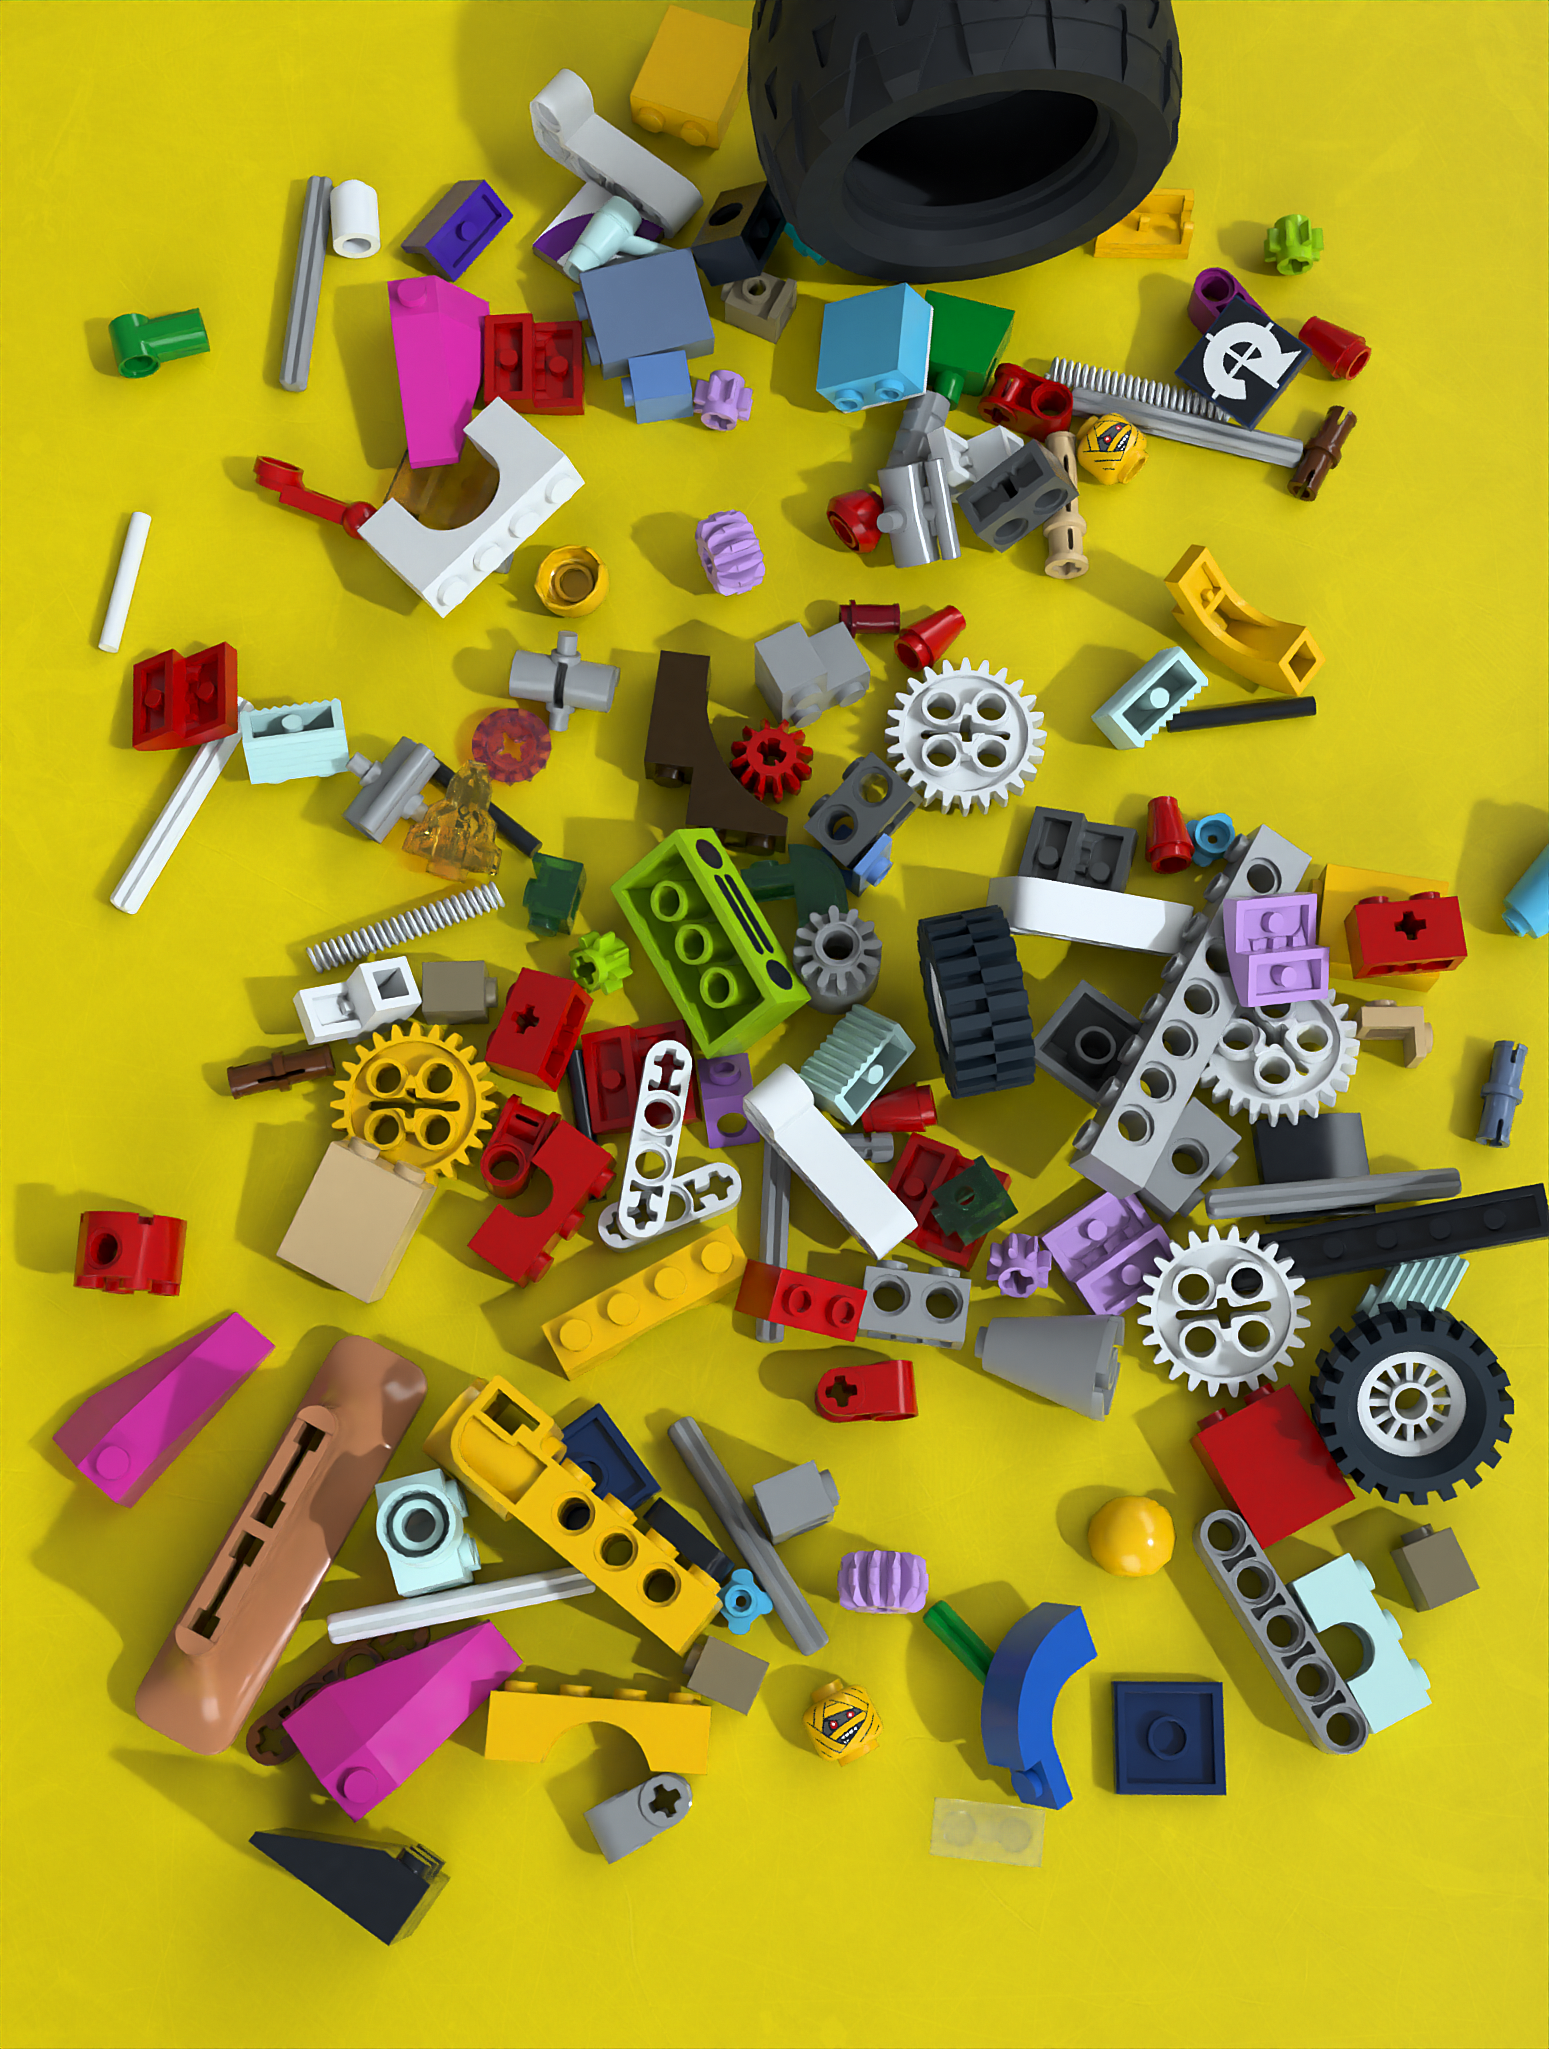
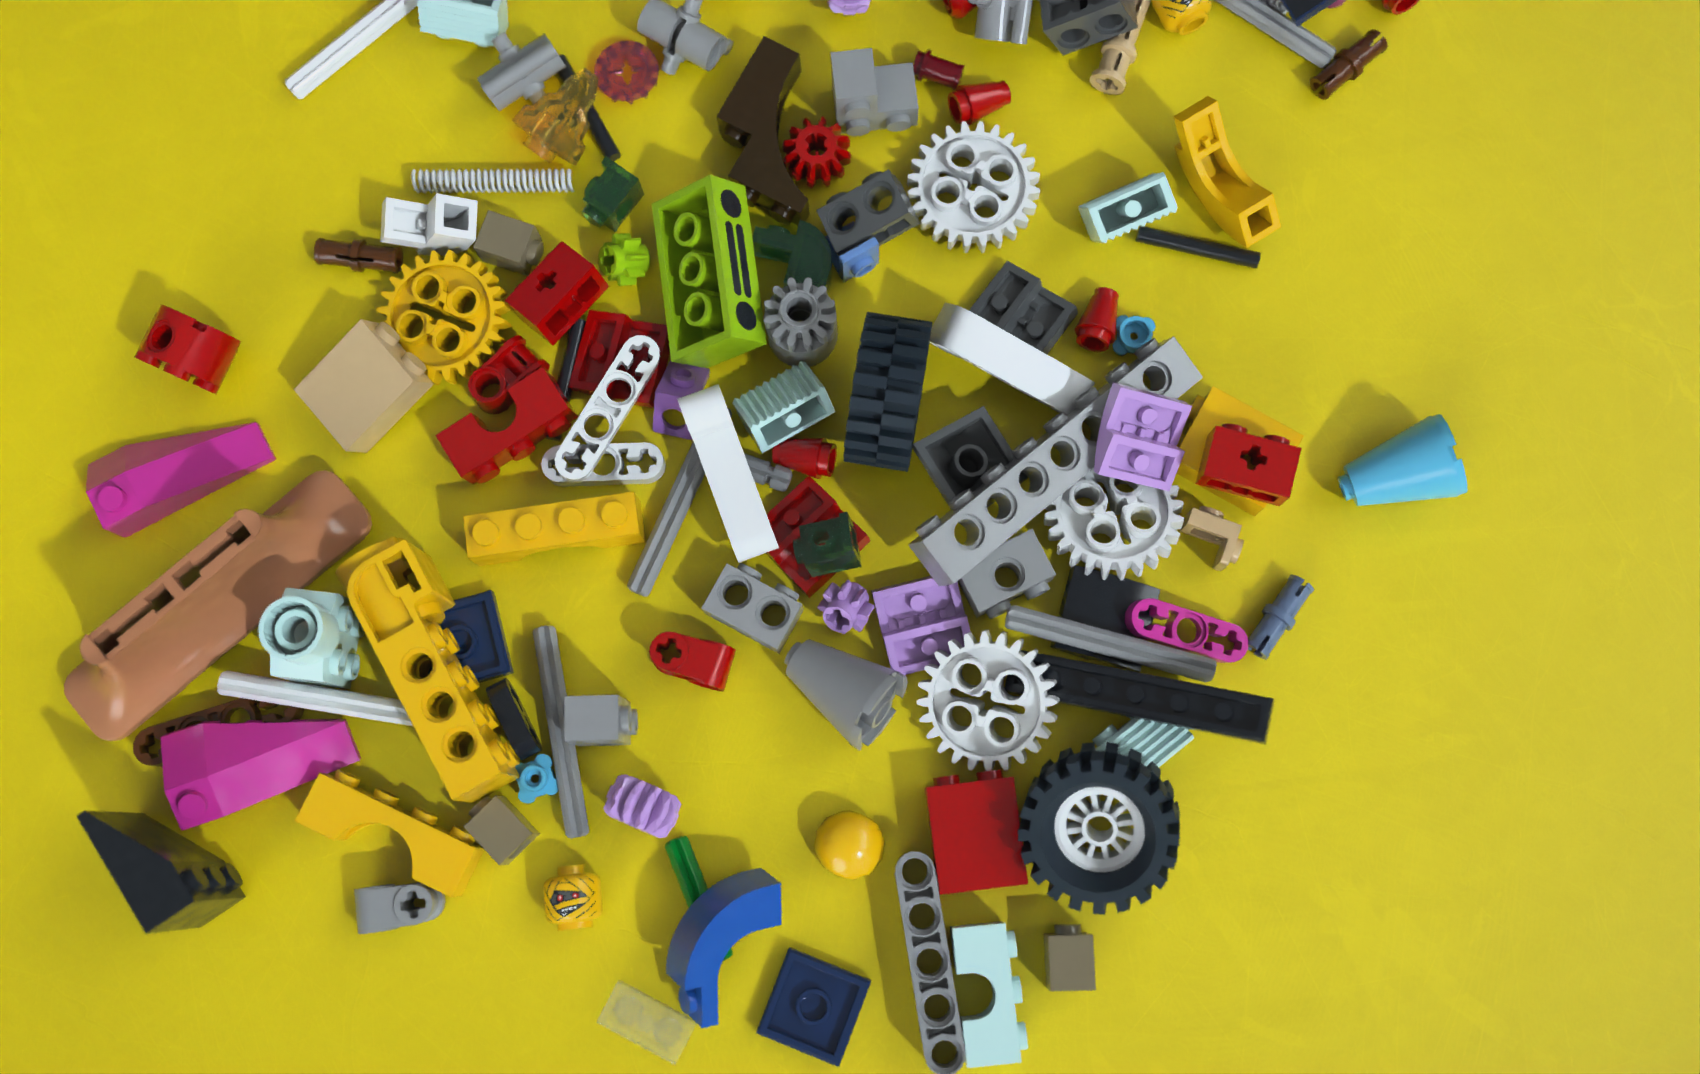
camera: 25 degrees right, 5 degrees up
red brick [734,1259,868,1342] -> none
none -> dark pink beam [1125,598,1248,663]

